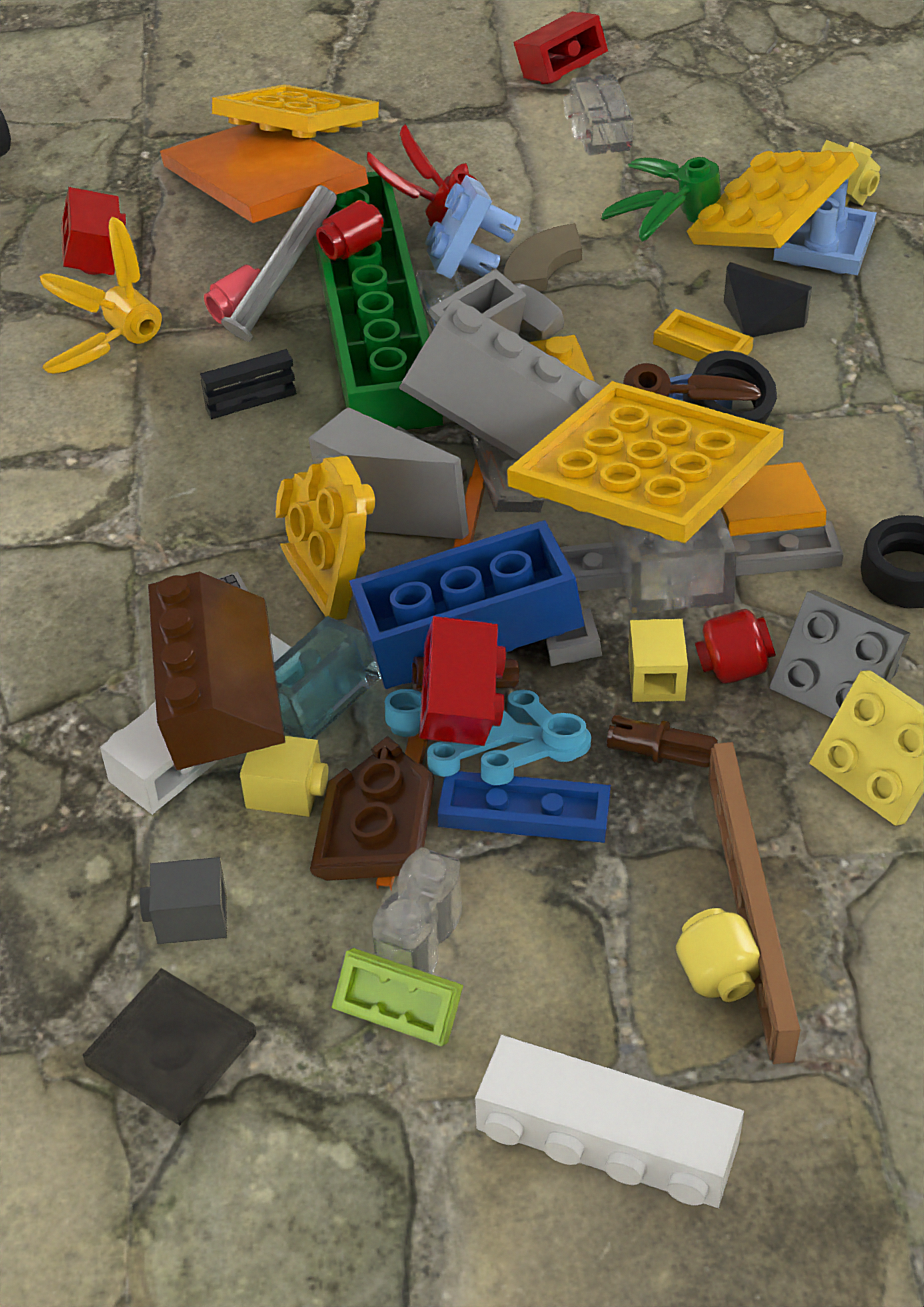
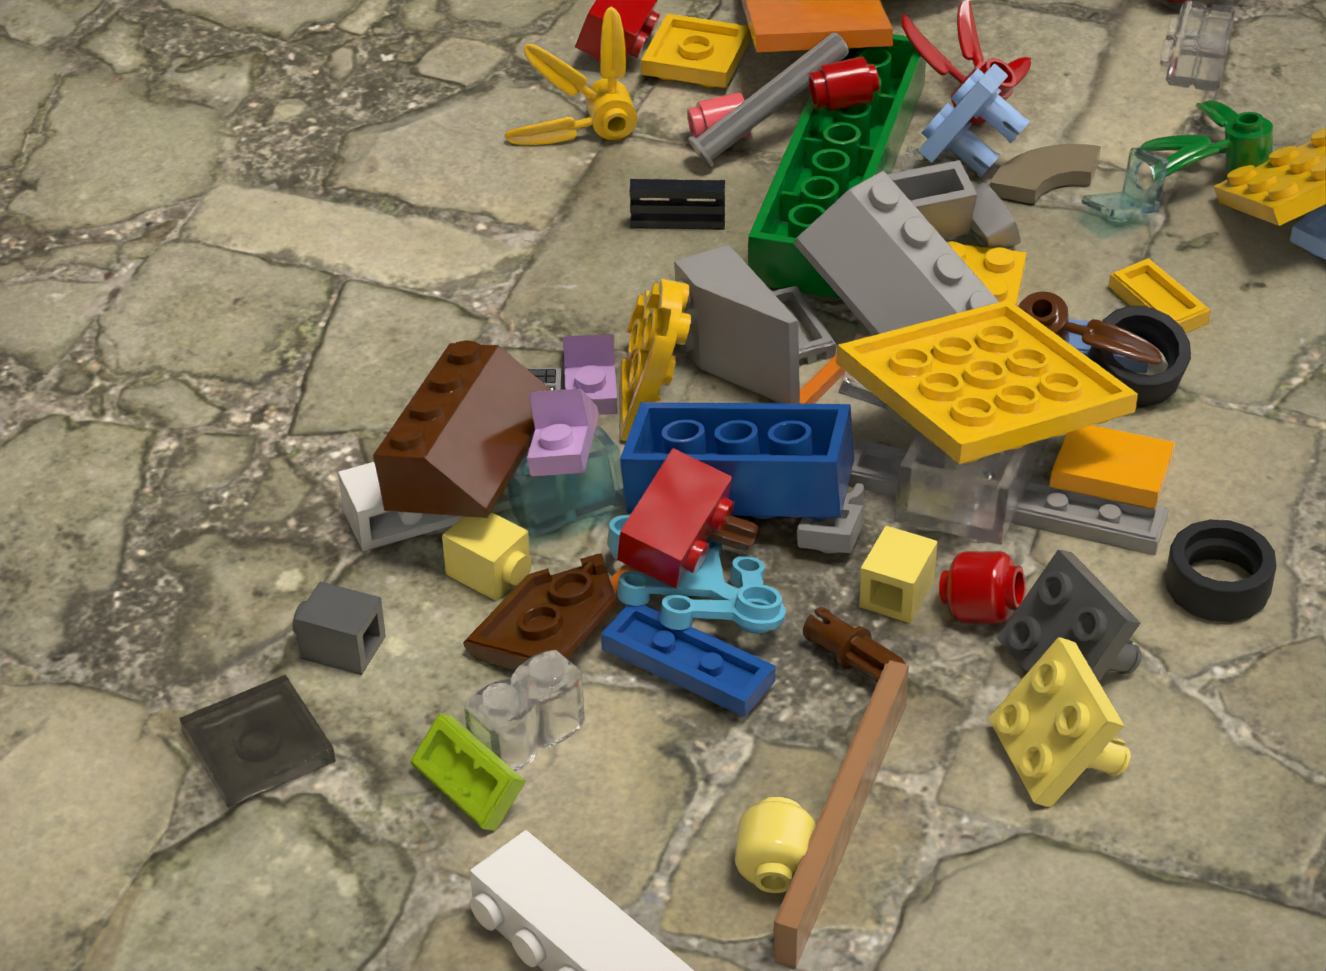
camera: 25 degrees right, 5 degrees down
black slope [724,262,812,337] -> none
none -> lavender slope [527,389,599,476]
none -> lavender slope [563,334,618,415]
none -> yellow plate [641,13,750,88]
none -> clear light blue bracket [1082,148,1168,221]

